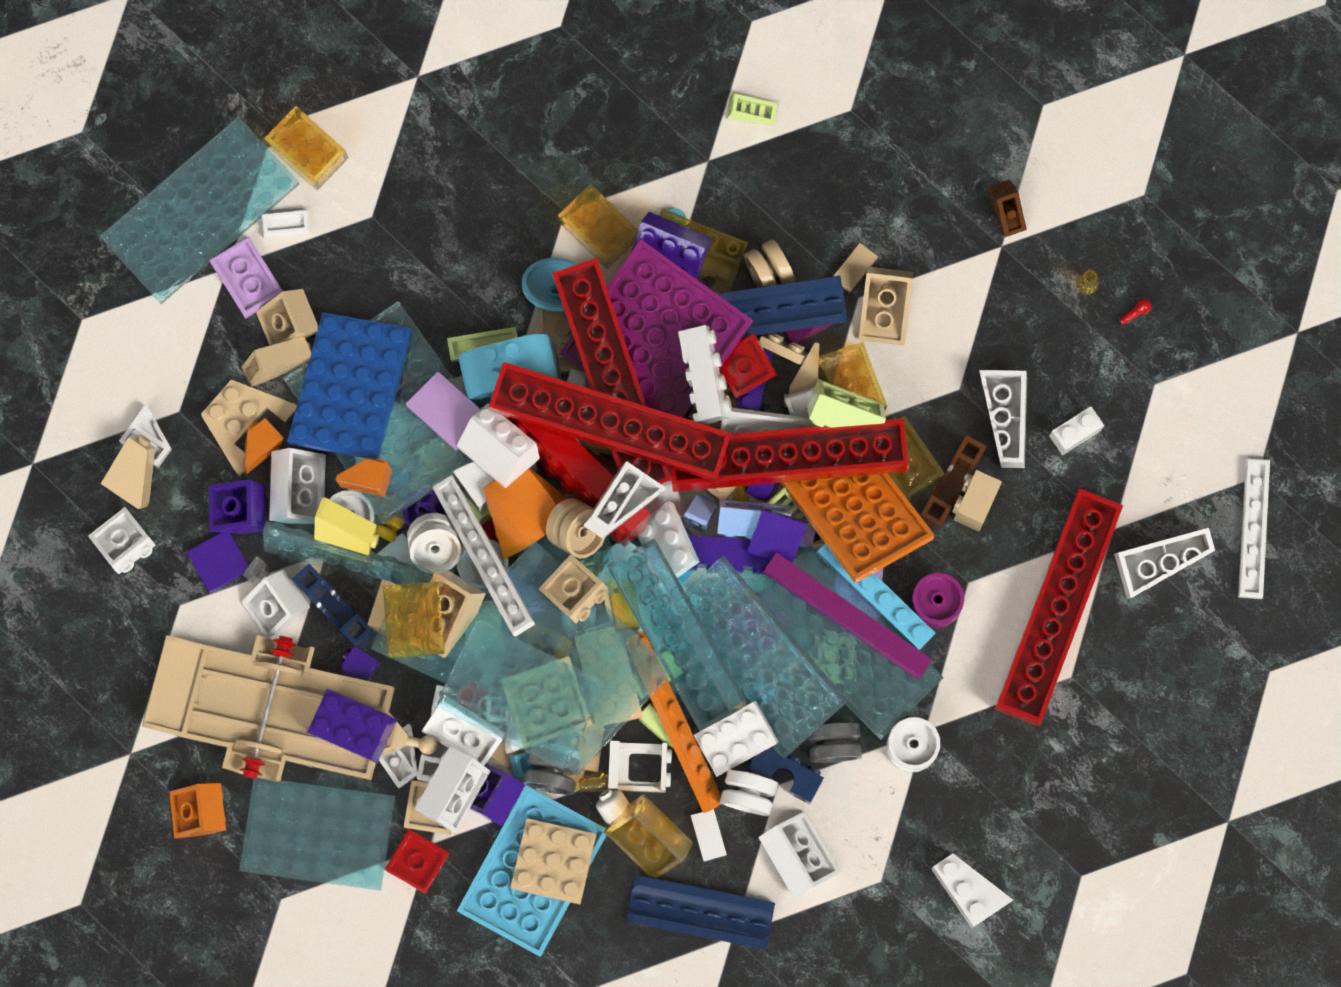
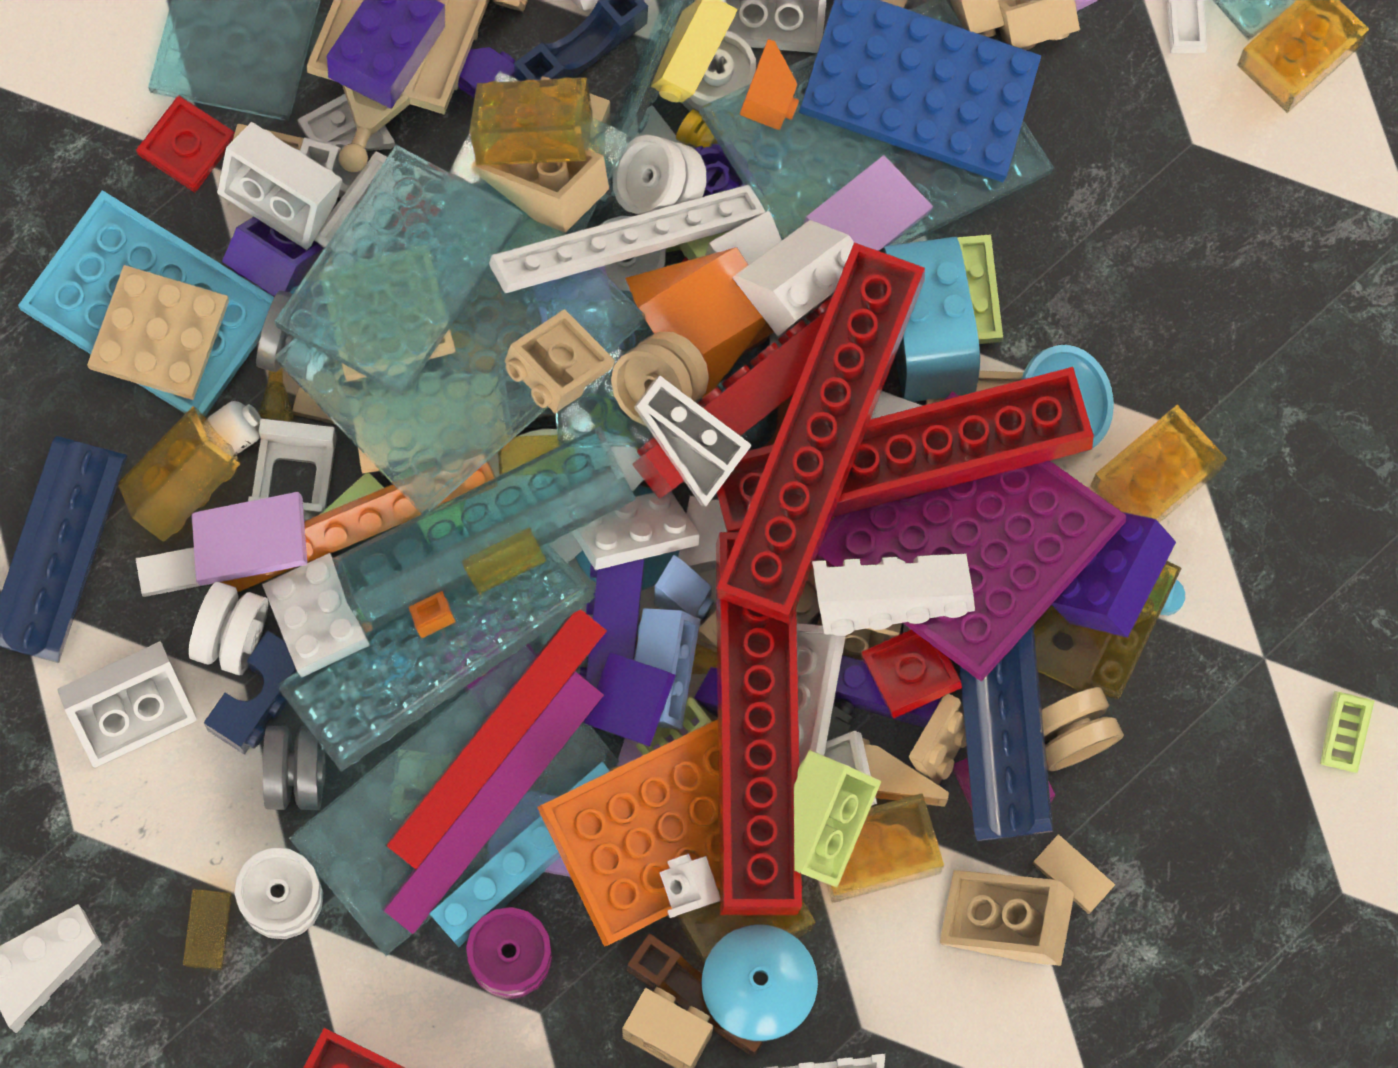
camera: 90 degrees right, 5 degrees down
none -> clear yellow tile [183,889,232,970]
none -> lavender tile [192,492,308,586]
none -> red tile [385,607,607,869]
none -> orange tile [408,591,456,638]
none -> clear yellow tile [462,527,547,594]
none -> white brick [659,854,721,918]
none -> medium azure dish [702,925,818,1041]

